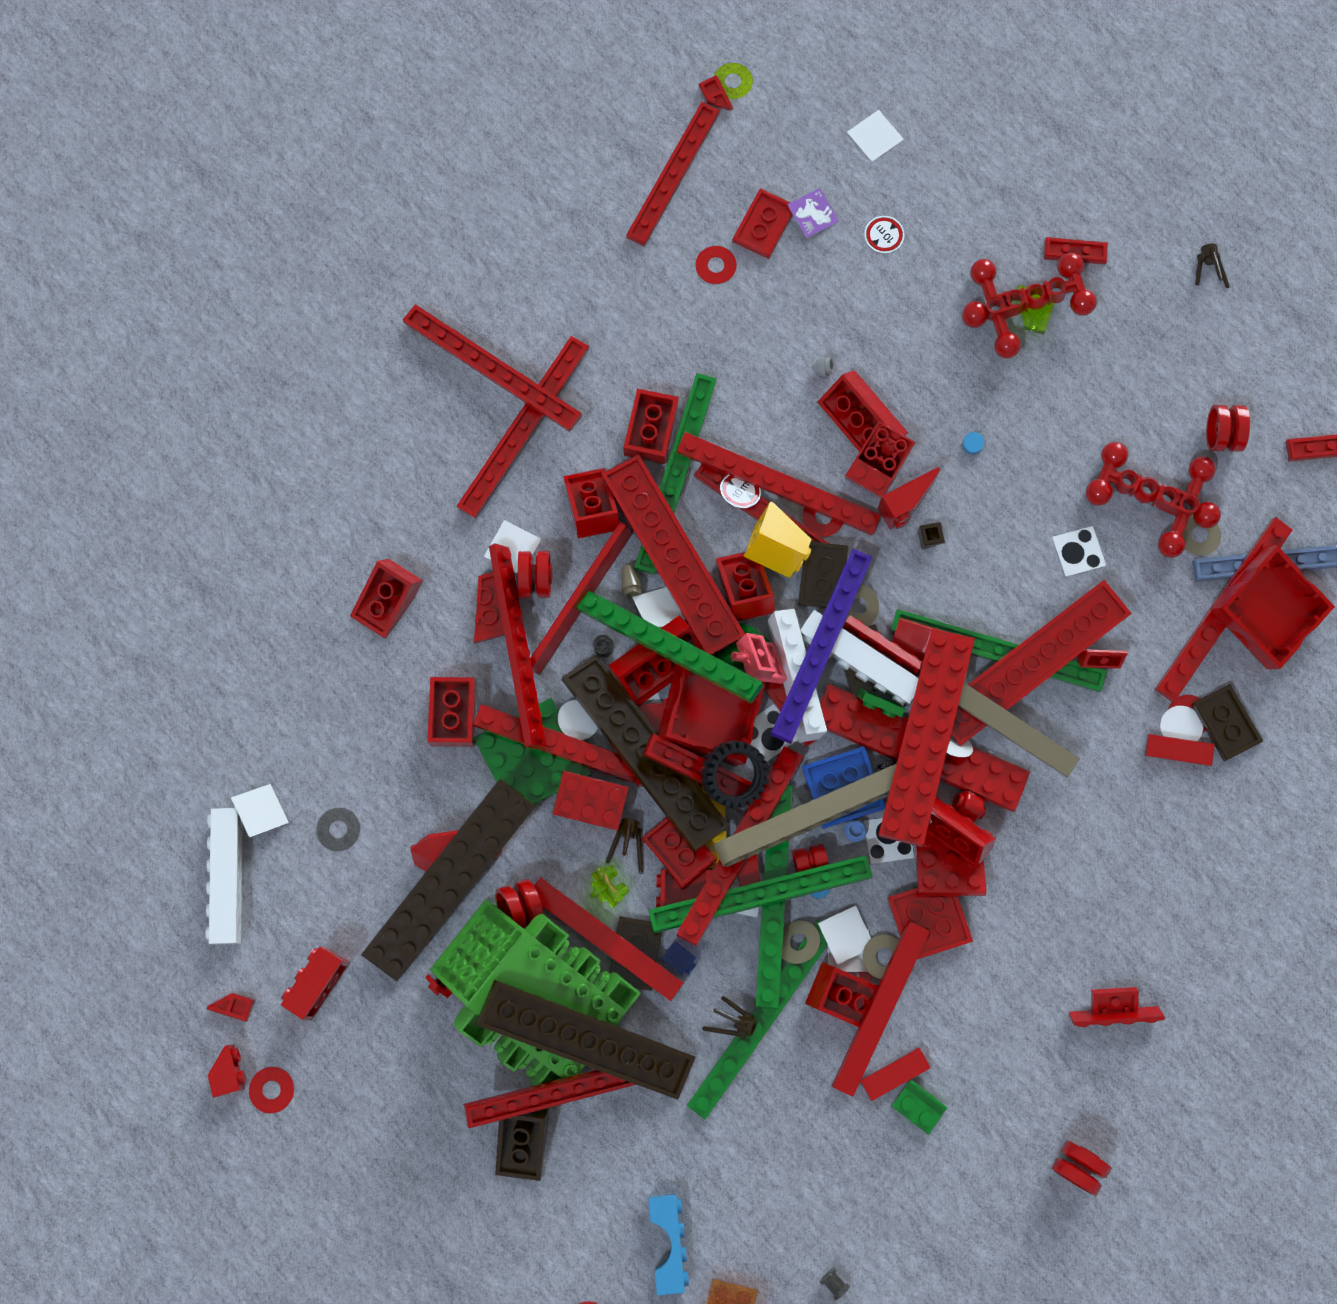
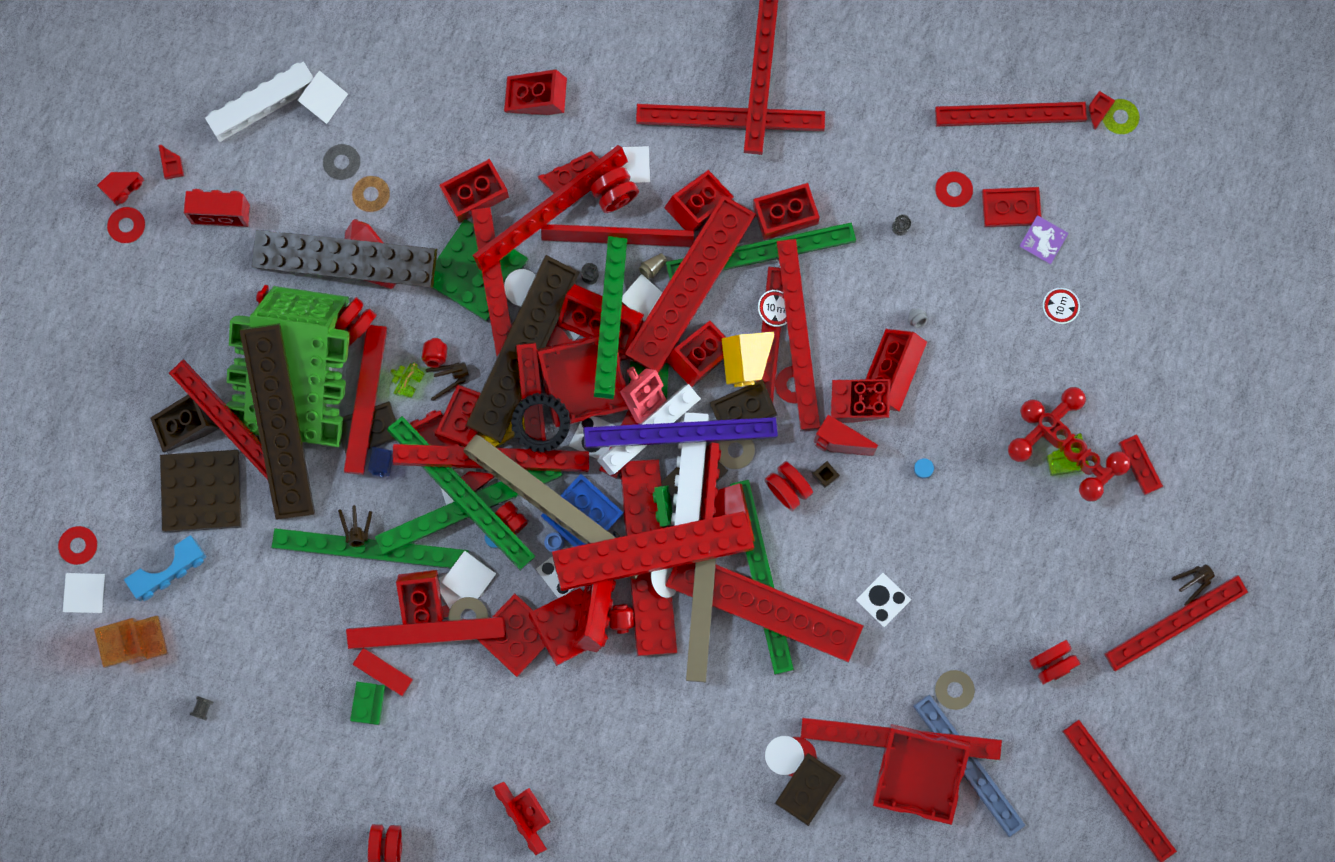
camera: 60 degrees right, 0 degrees up
red brick [552,770,629,831] -> none
dark tan piece [782,920,820,964] -> none
white sticker [847,110,904,162] -> none
red slope [1076,649,1128,669] -> none
red piece [1085,442,1221,558] -> none
red tile [1144,734,1215,766] -> none
none -> dark brown plate [160,449,242,533]
none -> clear orange piece [352,176,390,212]
none -> red head [421,338,448,368]
none -> red wheel [764,461,813,512]
none -> clear smoke bush [892,214,911,236]
none -> red tile [1104,575,1248,671]

